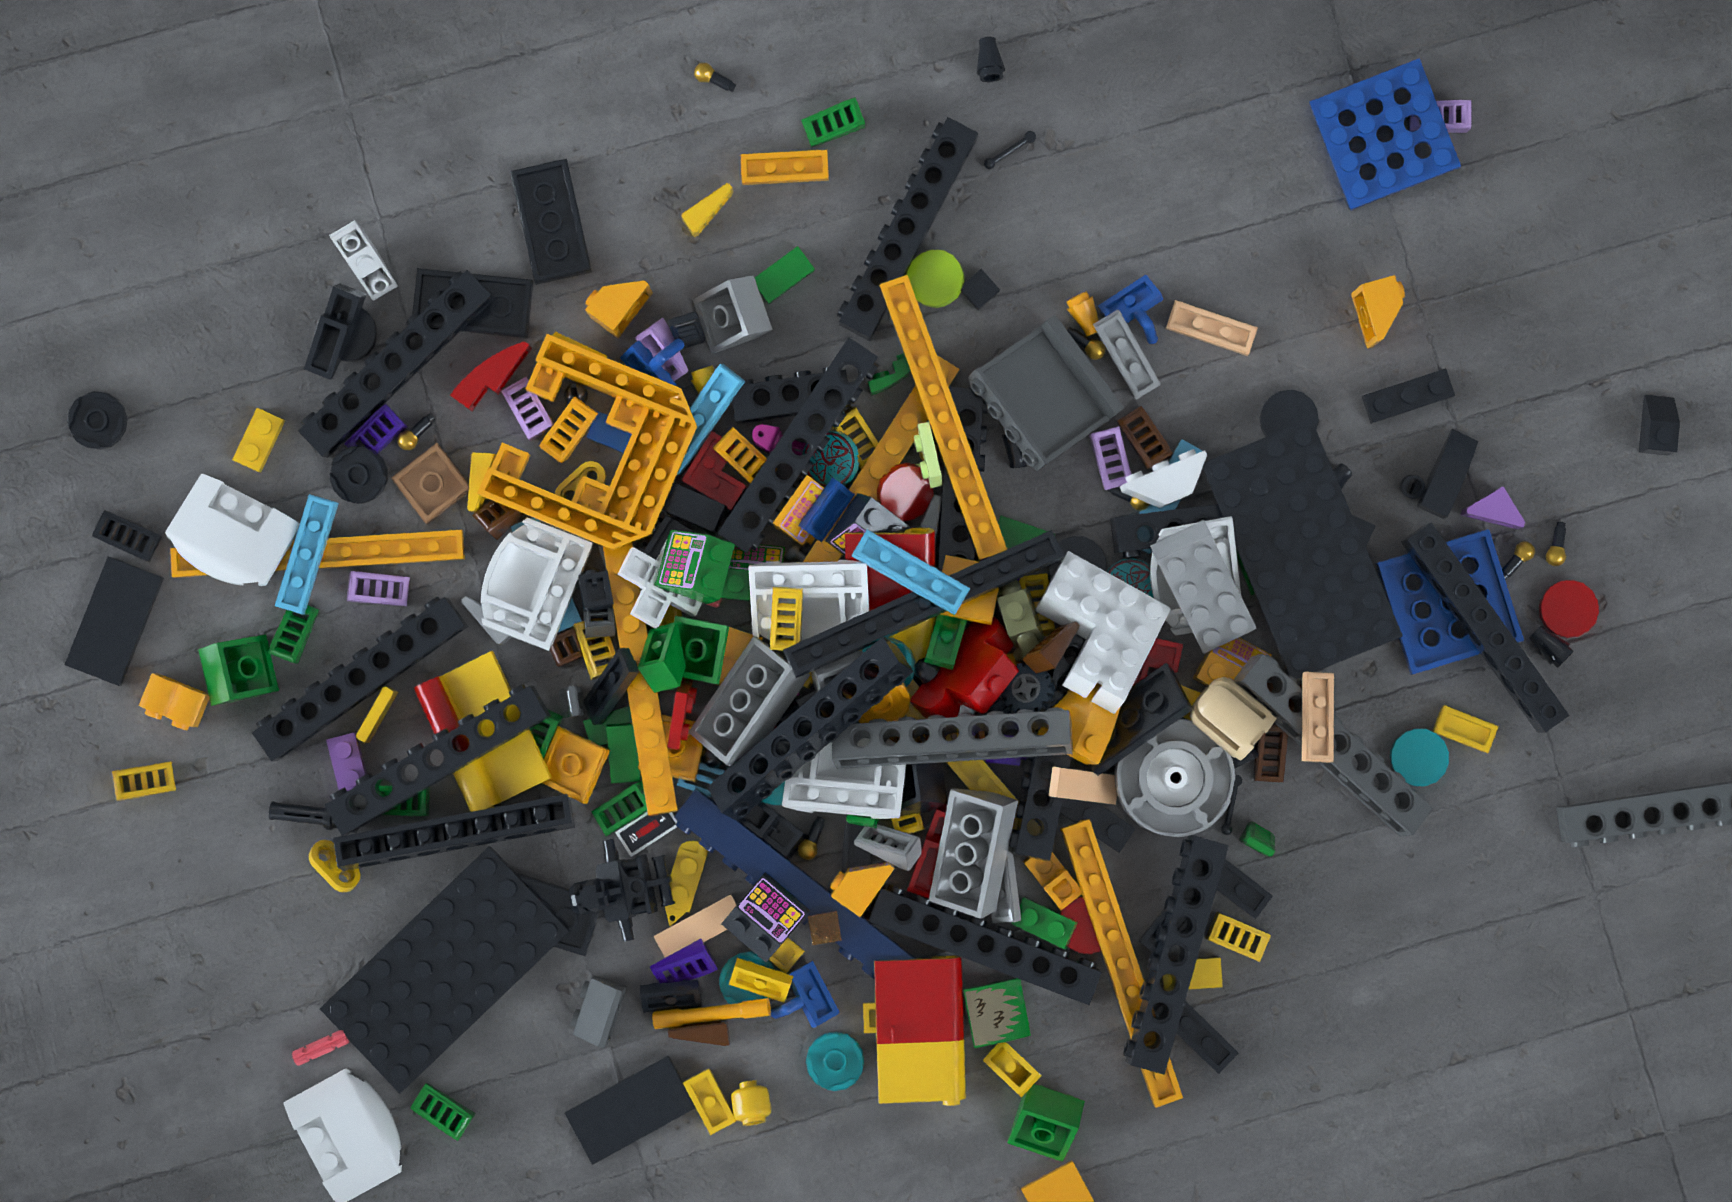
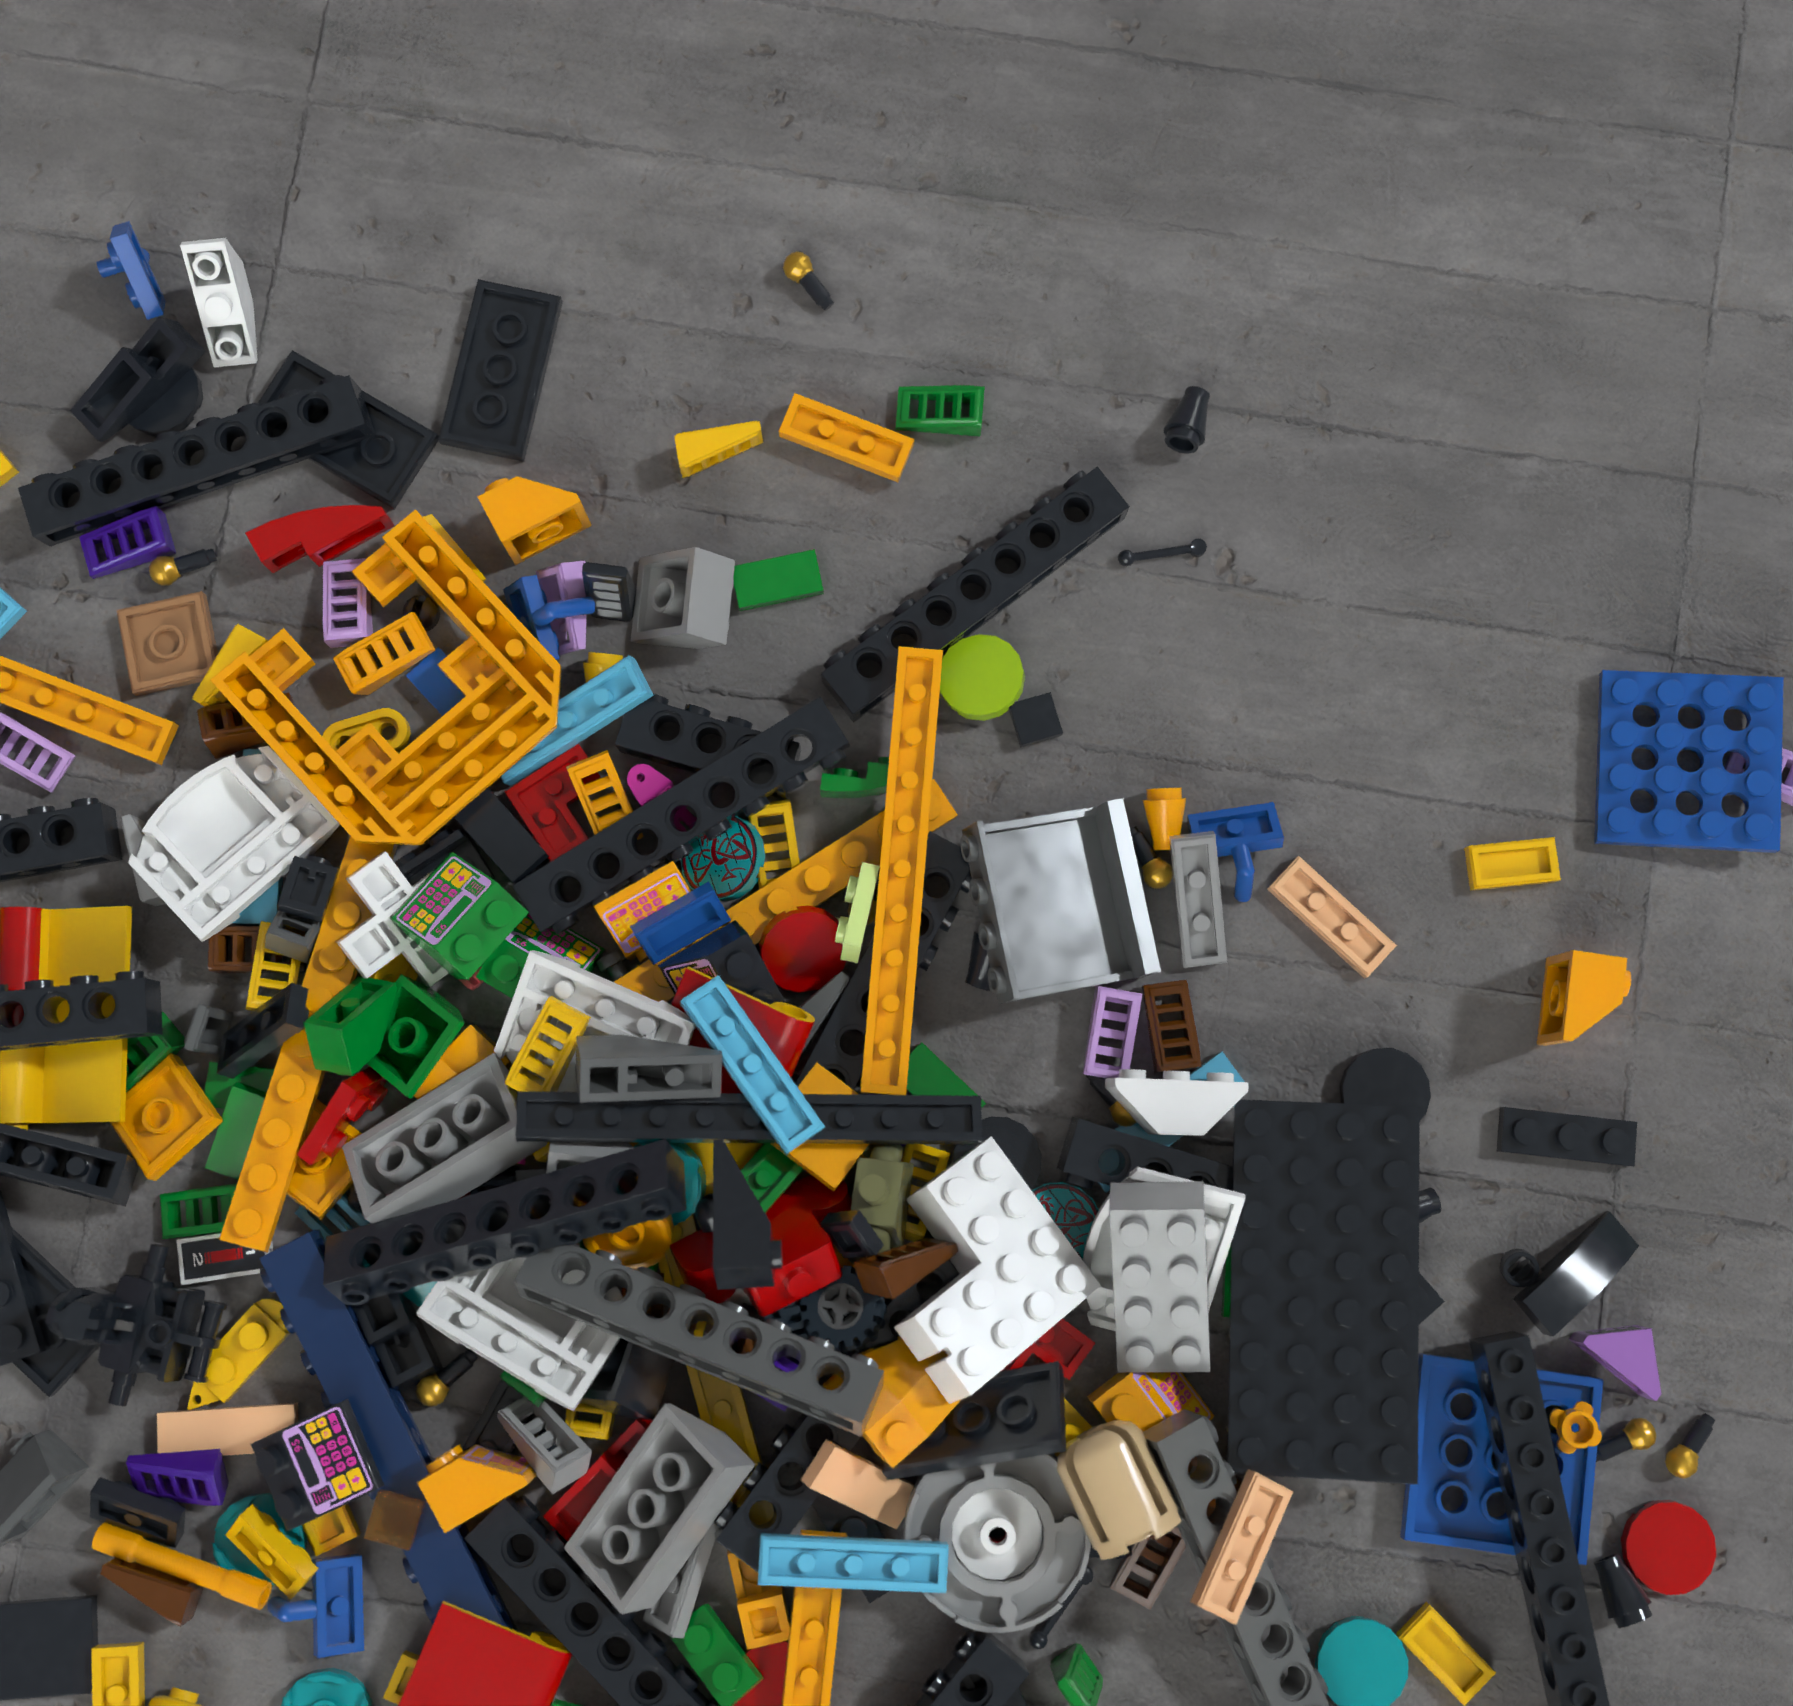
camera: 20 degrees right, 5 degrees down
black tile [330,446,388,504] -> none
none -> blue plate [96,221,166,320]
none -> dark grey slope [575,1035,722,1102]
none -> black slope [713,1139,783,1290]
none -> medium azure tile [758,1533,949,1593]
none -> black tile [820,1210,884,1258]
none -> yellow tile [1464,837,1561,891]
none -> light orange plate [1549,1401,1602,1454]

